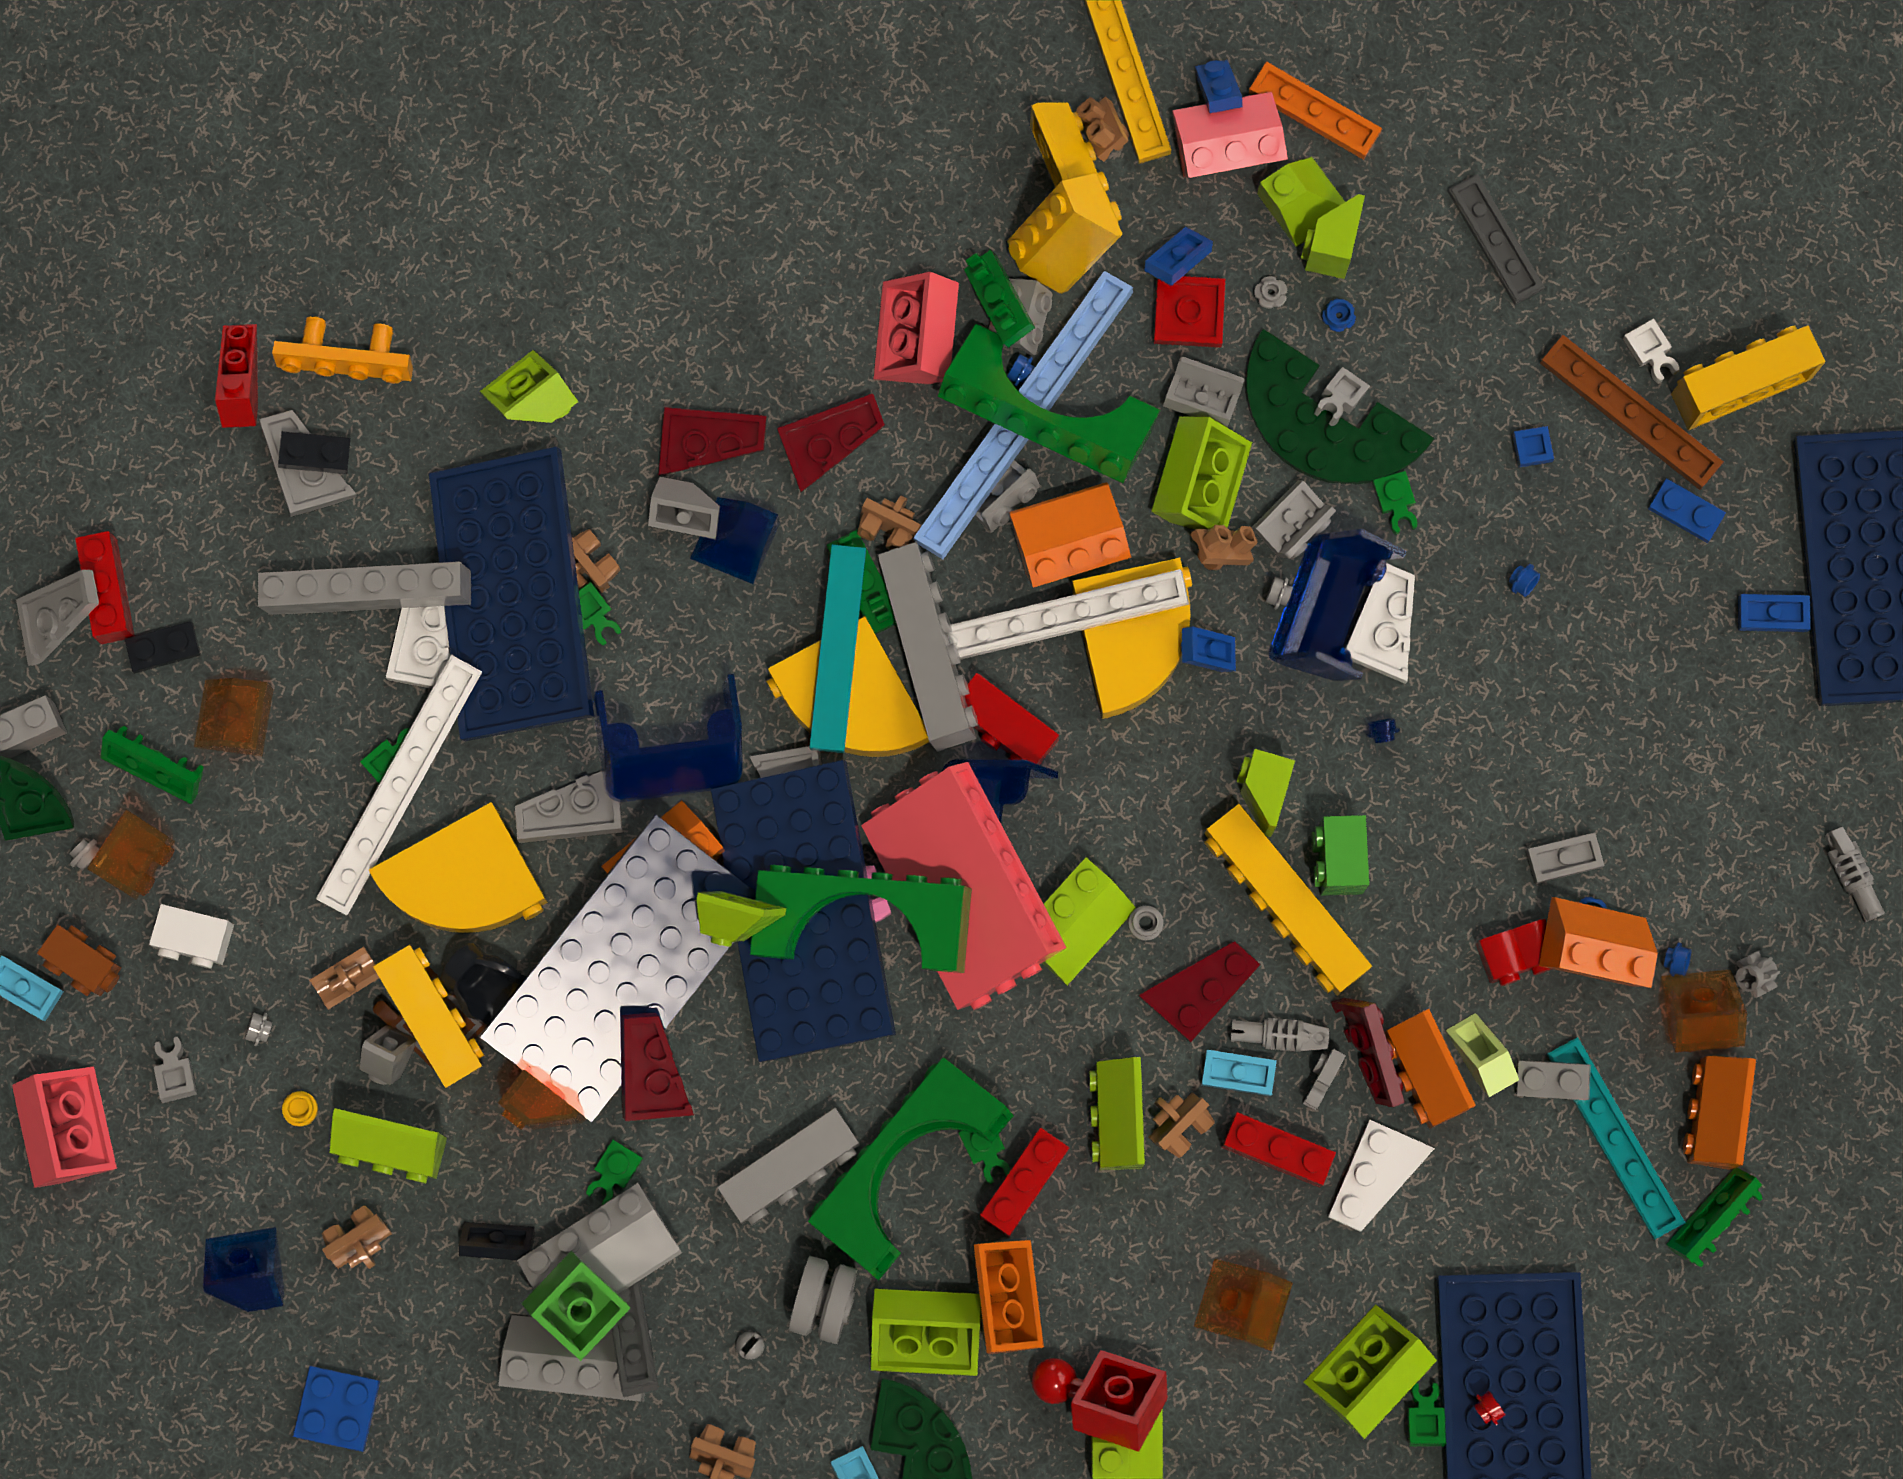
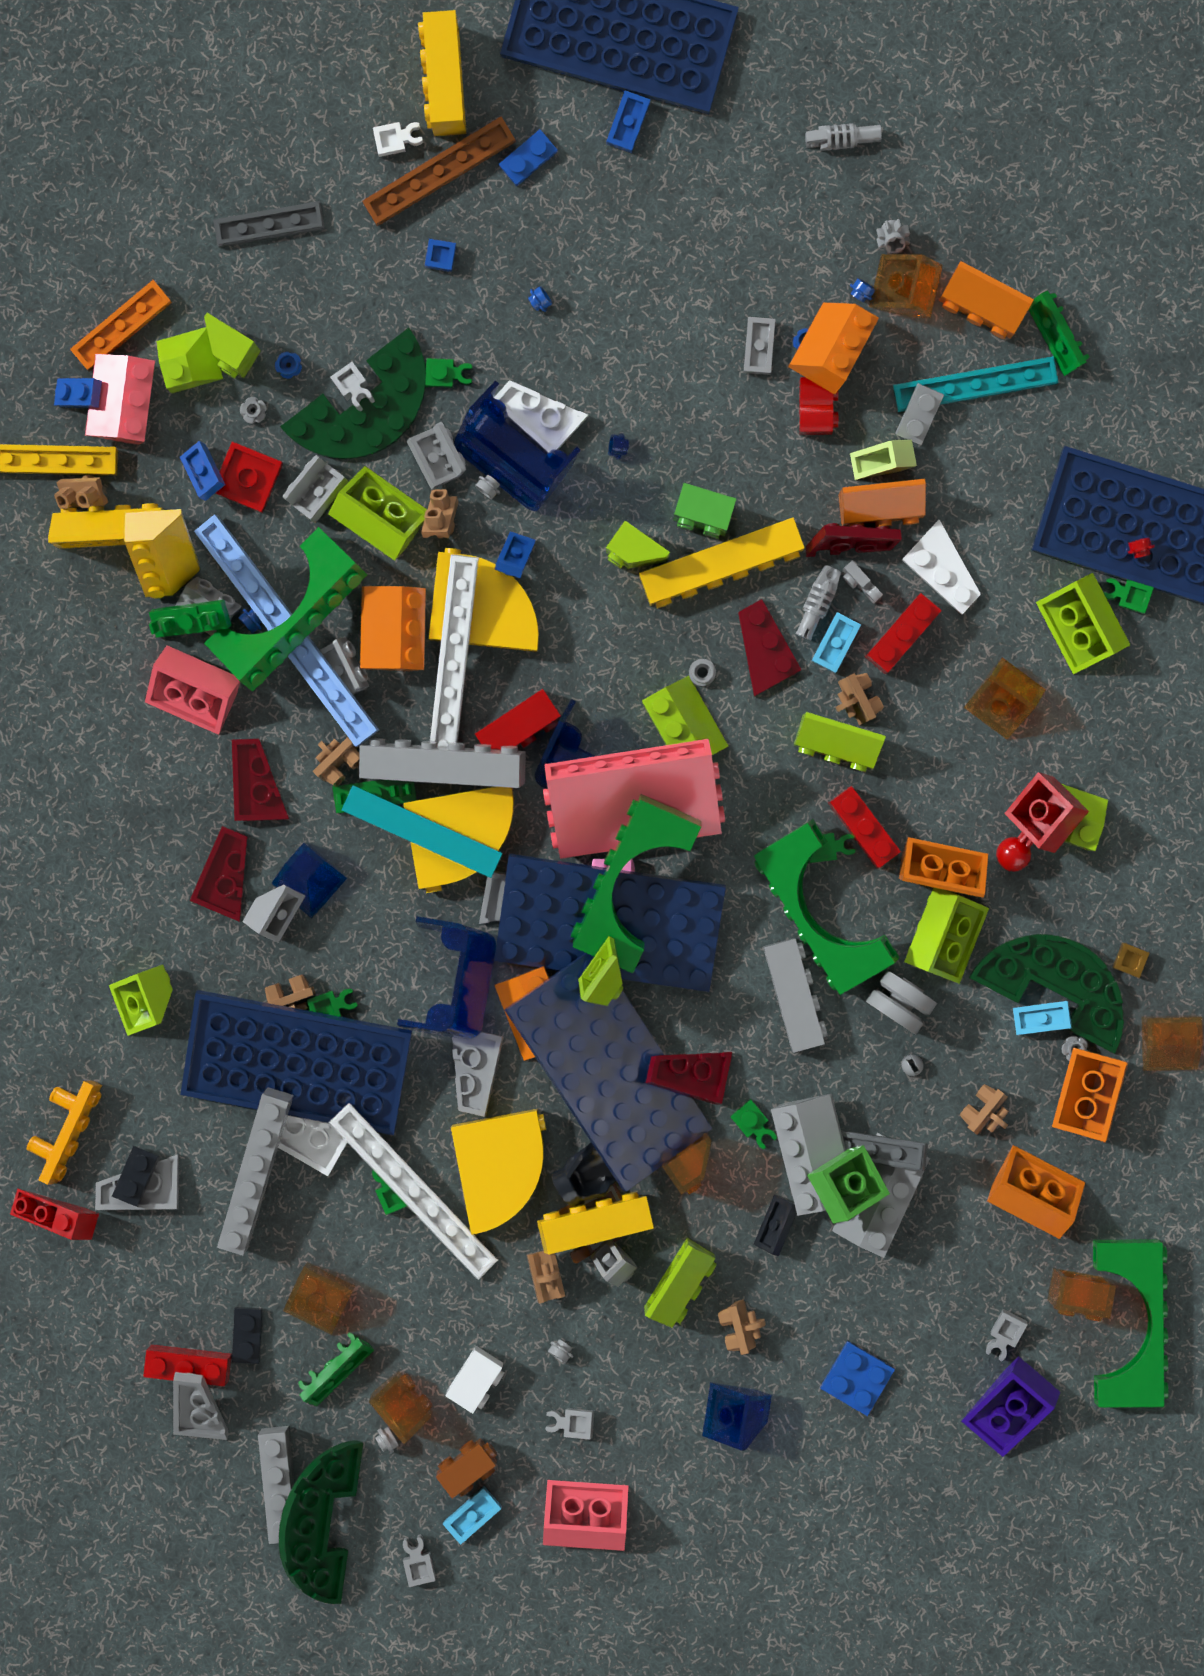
camera: 70 degrees left, 10 degrees up
yellow plate [282,1091,318,1127] -> none

